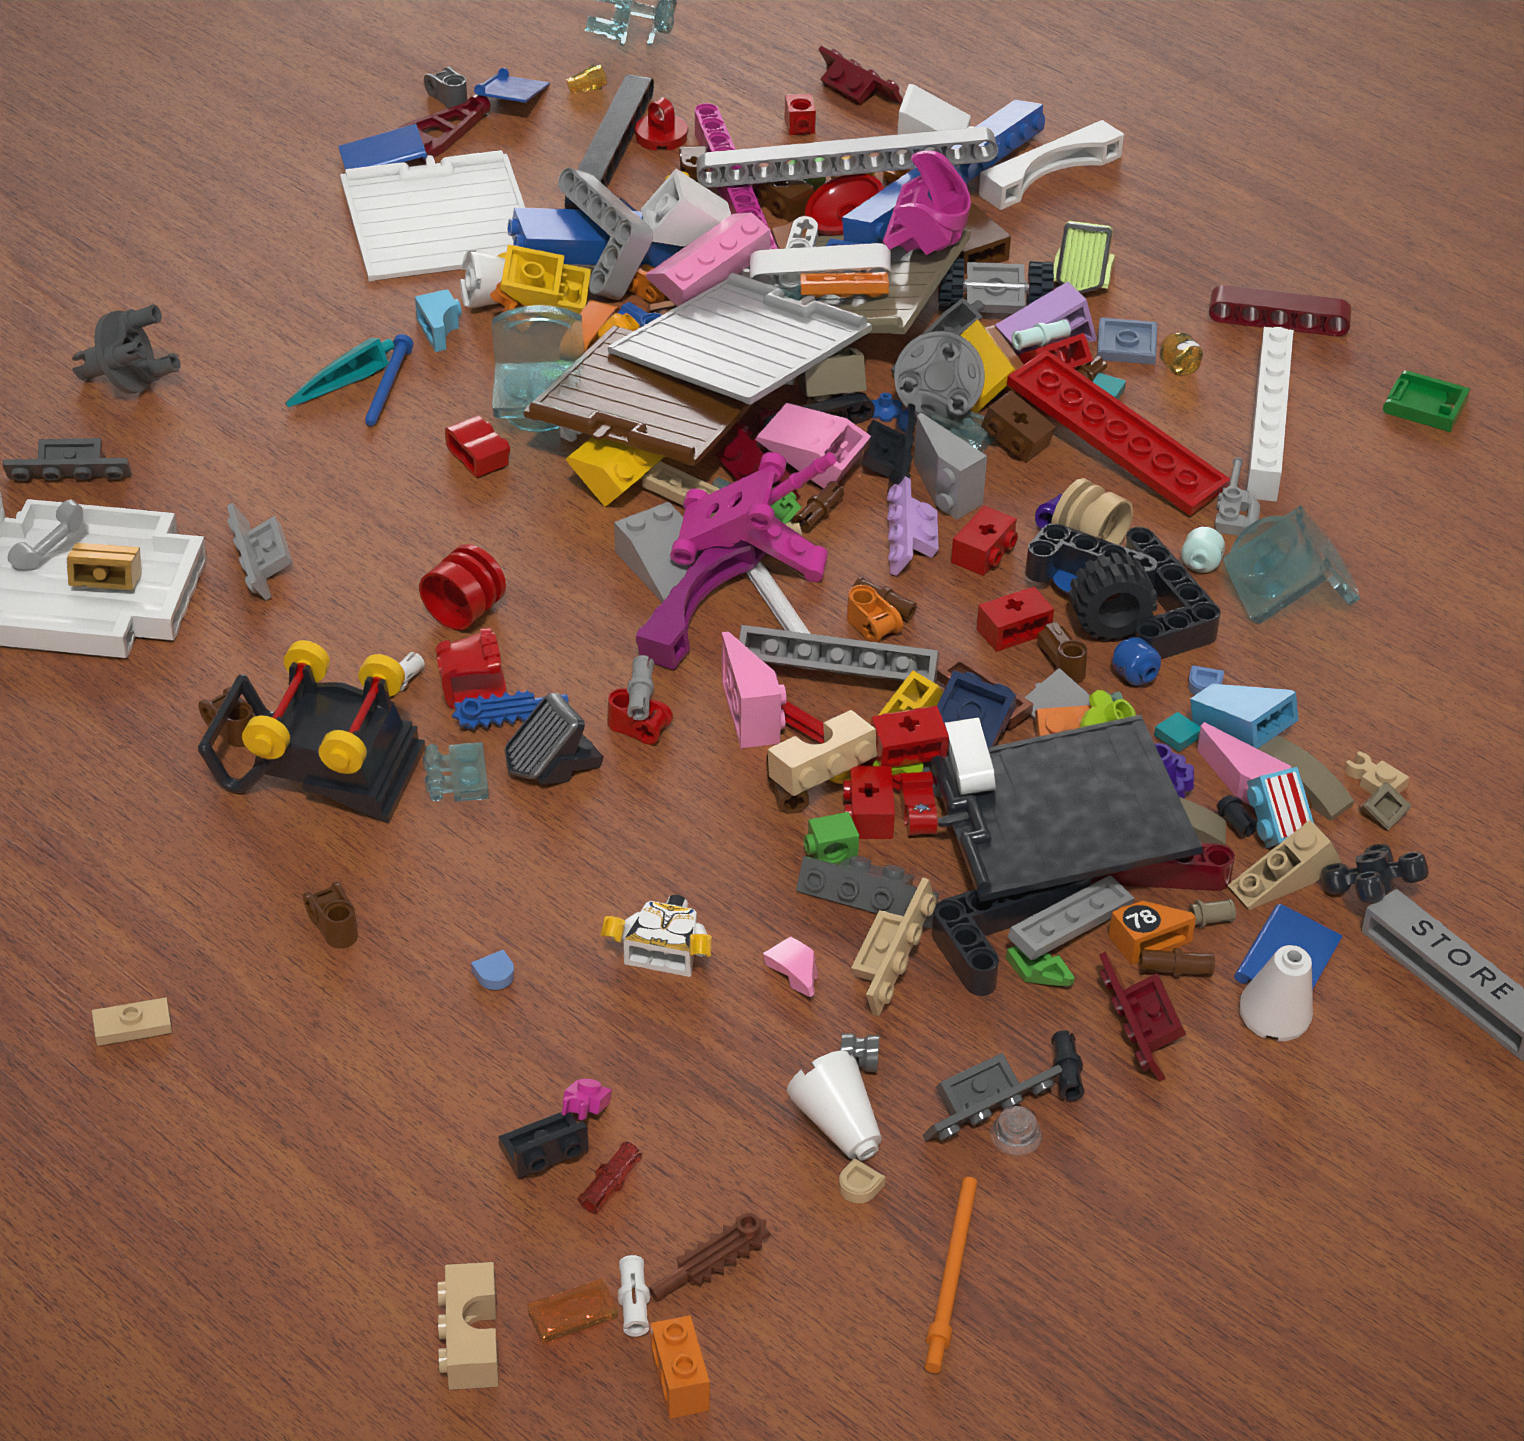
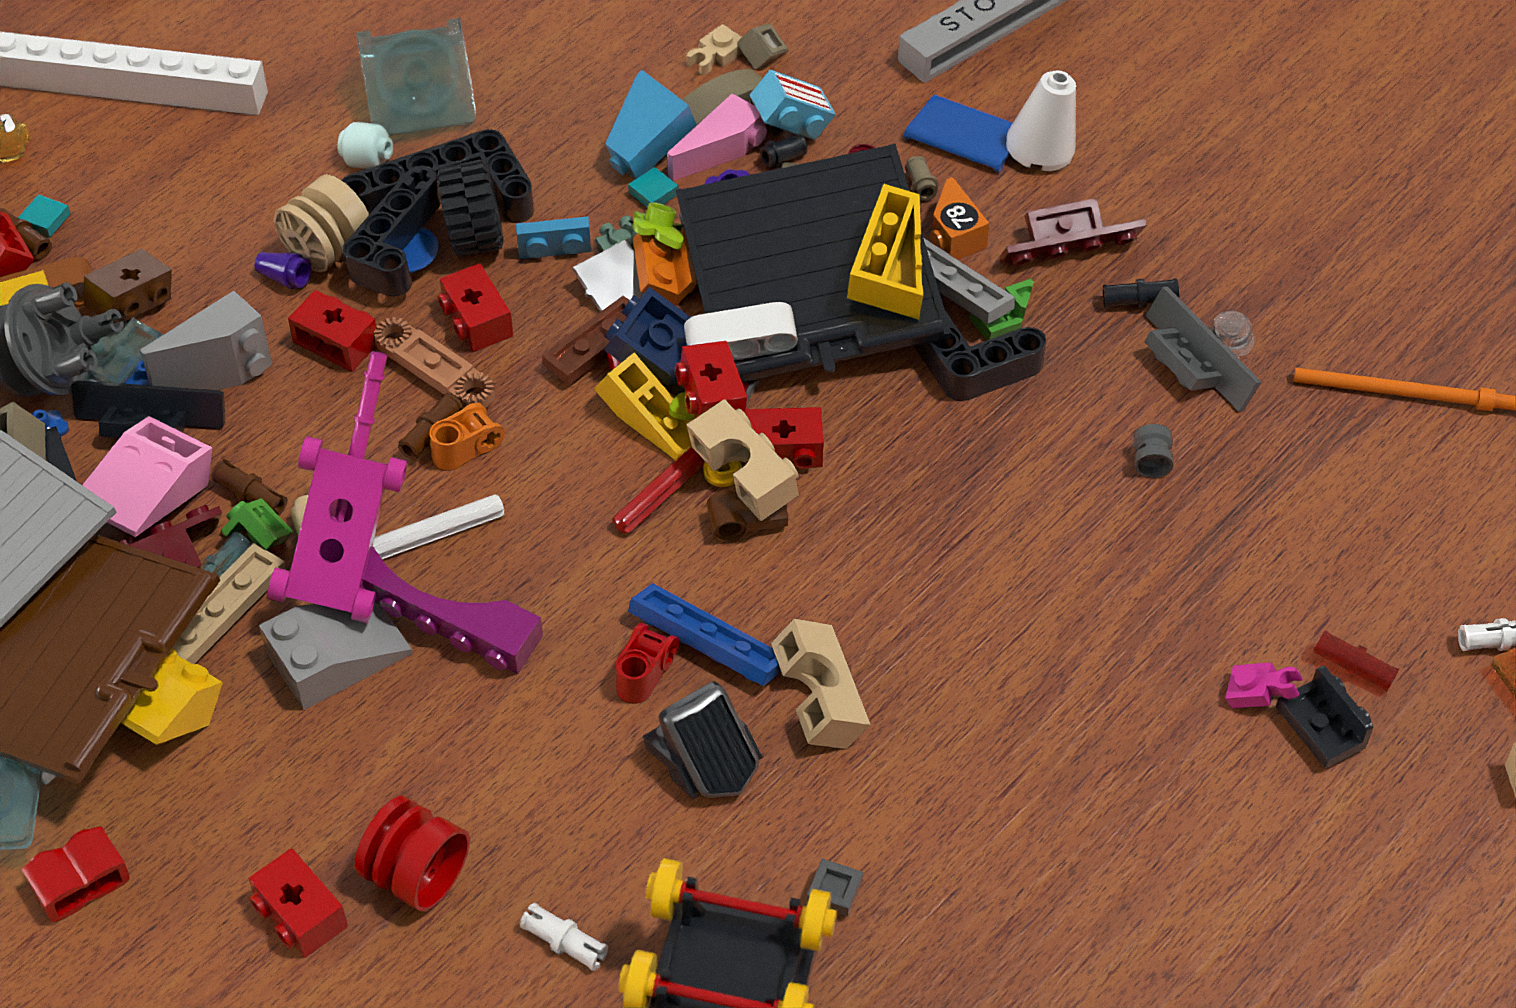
camera: 90 degrees left, 10 degrees up
reddish brown piece [303,881,358,948] -> none
clear light blue plate [423,742,489,802] -> none
red piece [435,627,507,708] -> none
blue piece [452,690,569,730] -> none
medium blue tile [471,950,514,990] -> none
torso [600,895,712,977] -> none
light grey pin [627,656,654,720] -> none
copper piece [648,1213,771,1301] -> none
bright pink slope [721,631,786,748] -> none
light grey brick [739,625,940,684] -> none
bright pink slope [763,937,818,997] -> none
white cone [787,1050,882,1161] -> none
dark grey bracket [796,856,939,928] -> none
bright green brick [803,812,859,864] -> none
tan tile [839,1158,886,1203] -> none
tan bracket [851,878,936,1016] -> none
lavender bracket [887,476,939,576] -> none
red leg [900,771,937,836] -> none
red plate [1006,350,1231,515] -> none
reddish brown piece [1037,622,1088,683] -> none
blue head [1112,637,1161,686] -> none
reddish brown pin [1139,948,1215,977] -> none
medium blue tile [1188,665,1224,695] -> none
light grey piece [1215,457,1261,536] -> none
tan slope [1228,820,1342,910] -> none
black gear [1321,844,1429,903] -> none
none -> red brick [248,847,348,958]
none -> nougat plate [374,317,495,408]
none -> dark azure plate [516,217,591,259]
none -> blue plate [628,583,781,686]
none -> tan arch [771,619,871,749]
none -> dark grey plate [807,858,863,916]
none -> yellow wedge [847,184,923,320]

